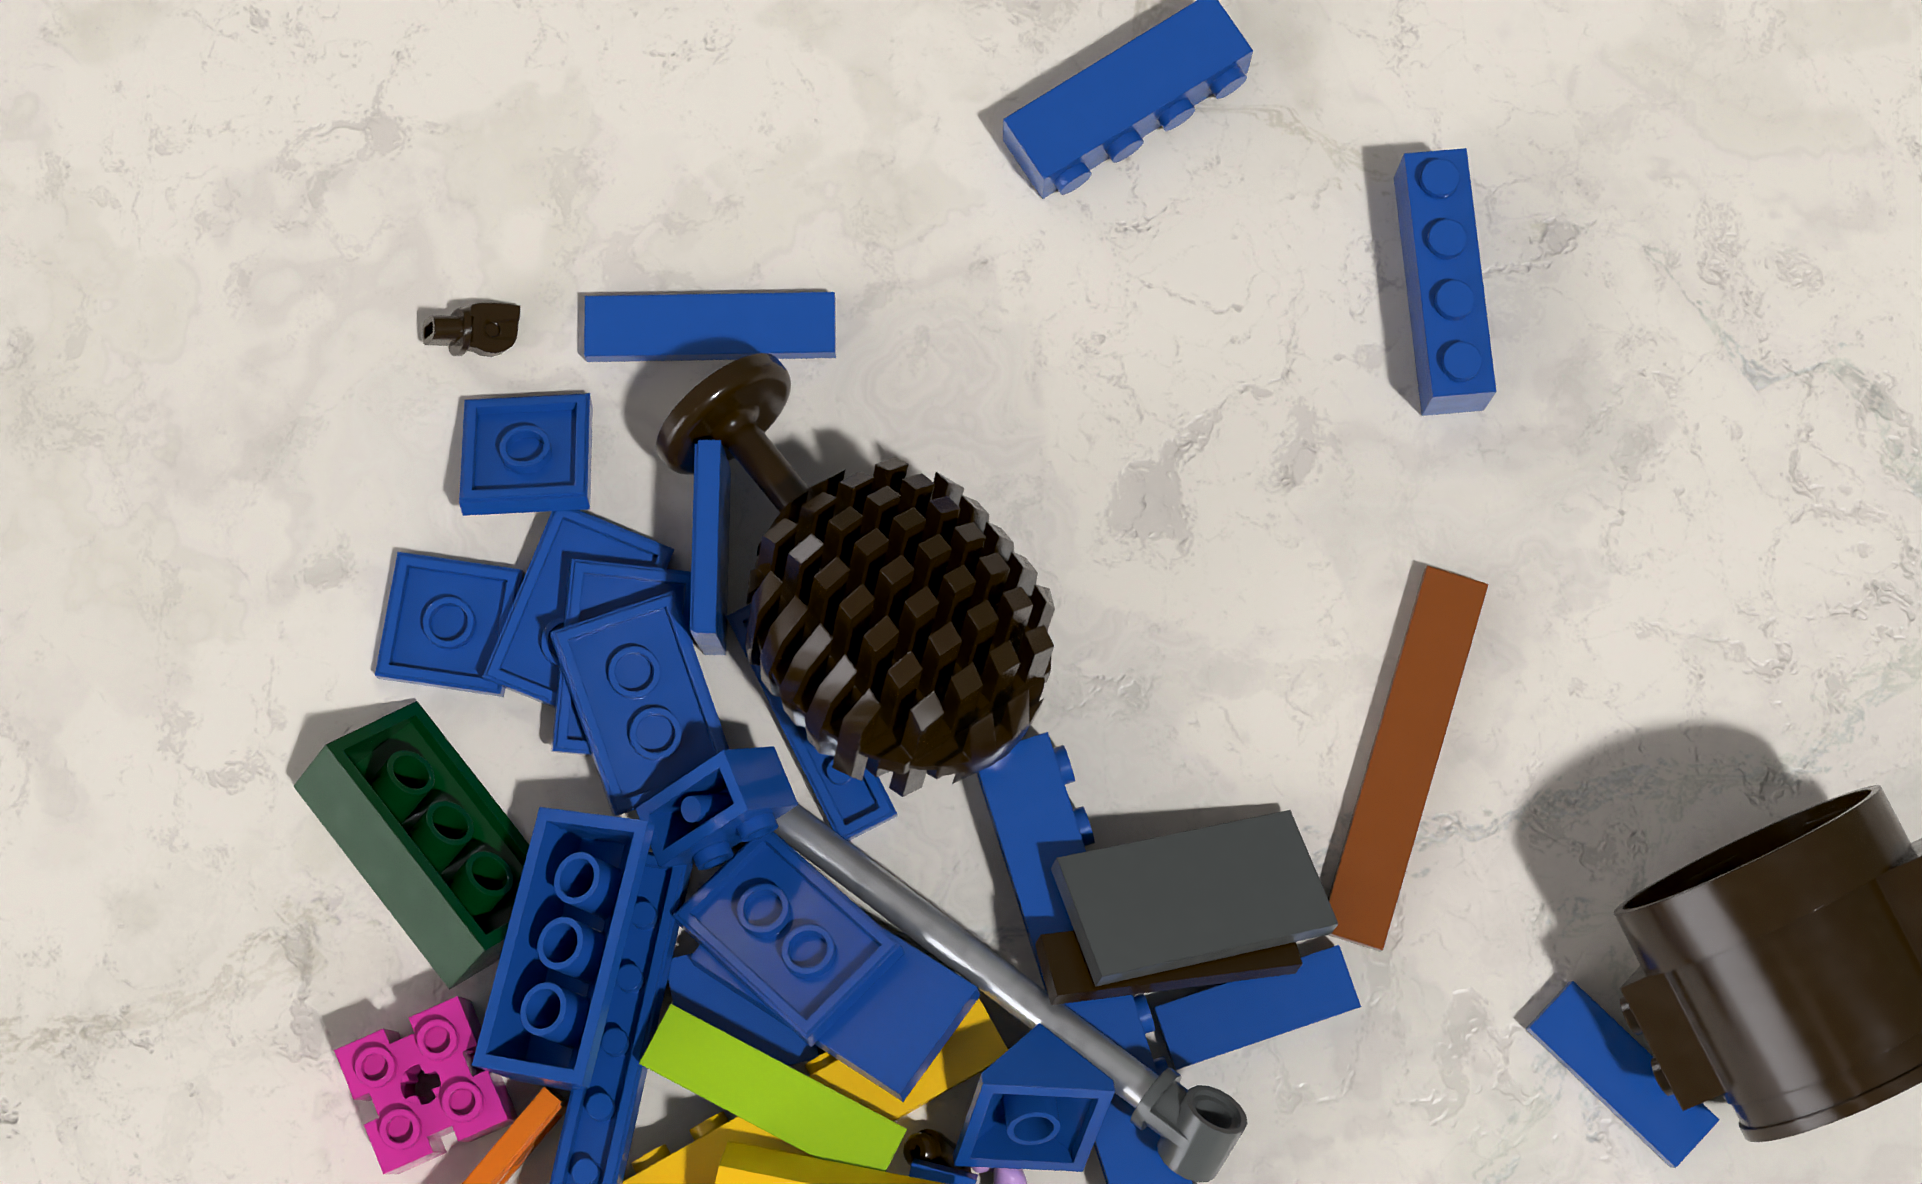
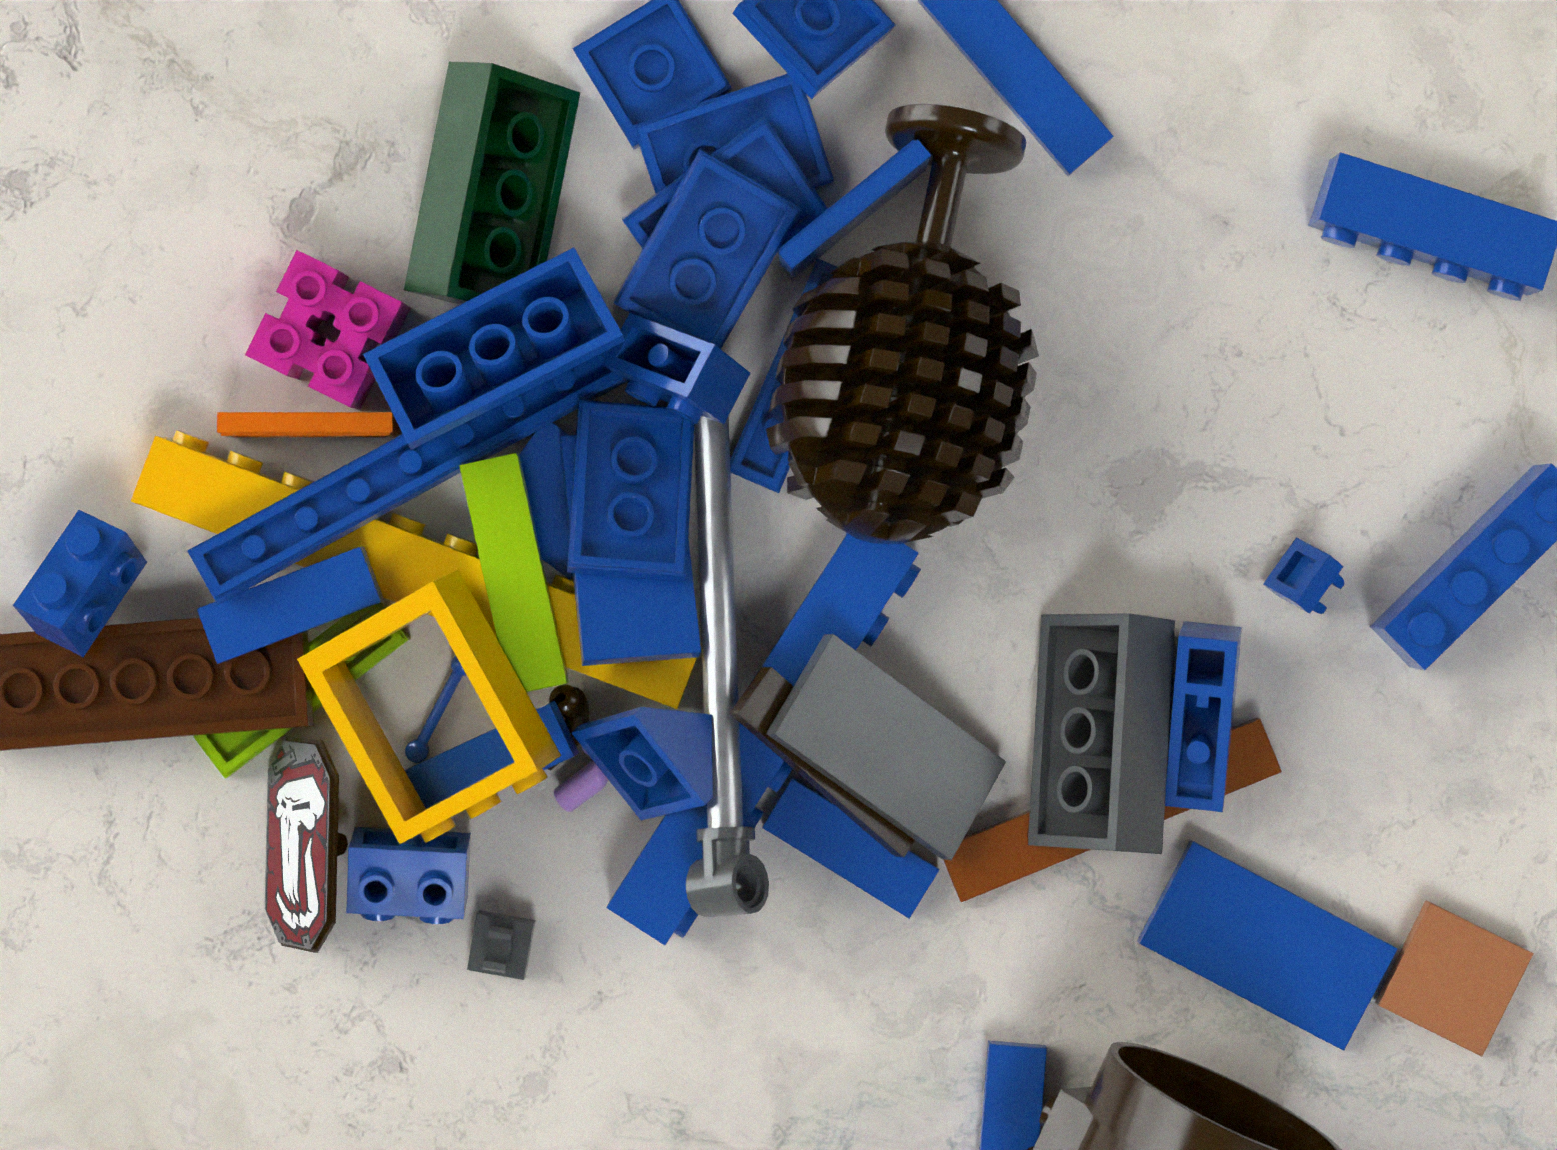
camera: 50 degrees right, 10 degrees up
none -> dark grey slope [1028,613,1175,854]
none -> blue tile [1137,839,1398,1051]
none -> blue slope [1165,621,1242,812]
none -> blue tile [1263,537,1345,614]
none -> nougat tile [1375,900,1534,1057]

